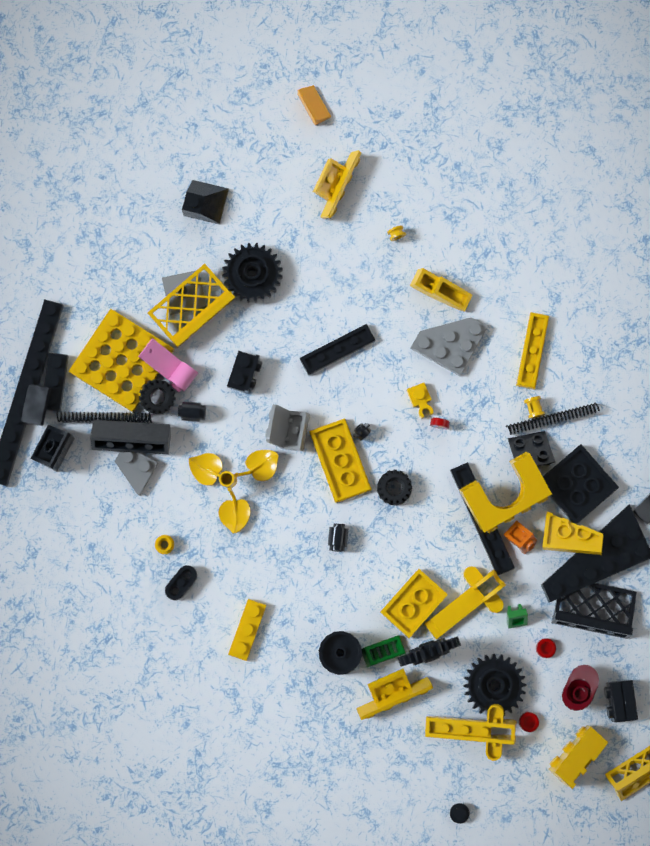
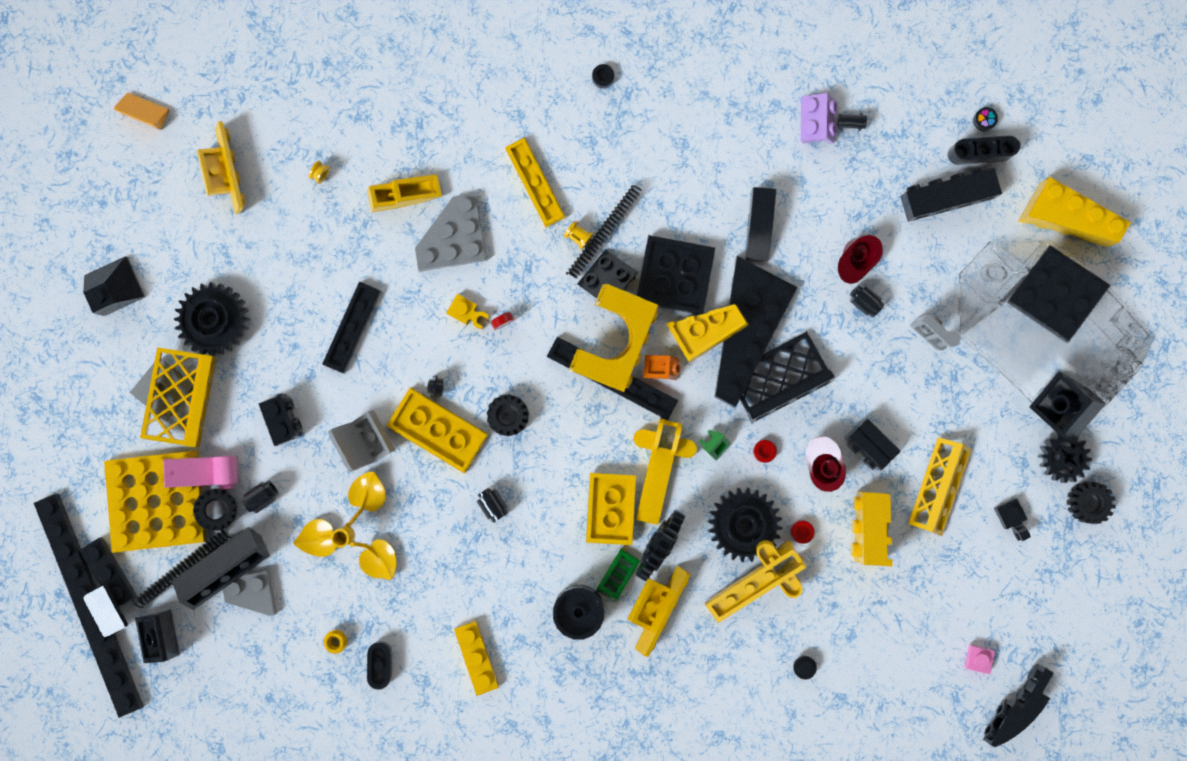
camera: 30 degrees left, 5 degrees up
none -> black tile [592,64,614,89]

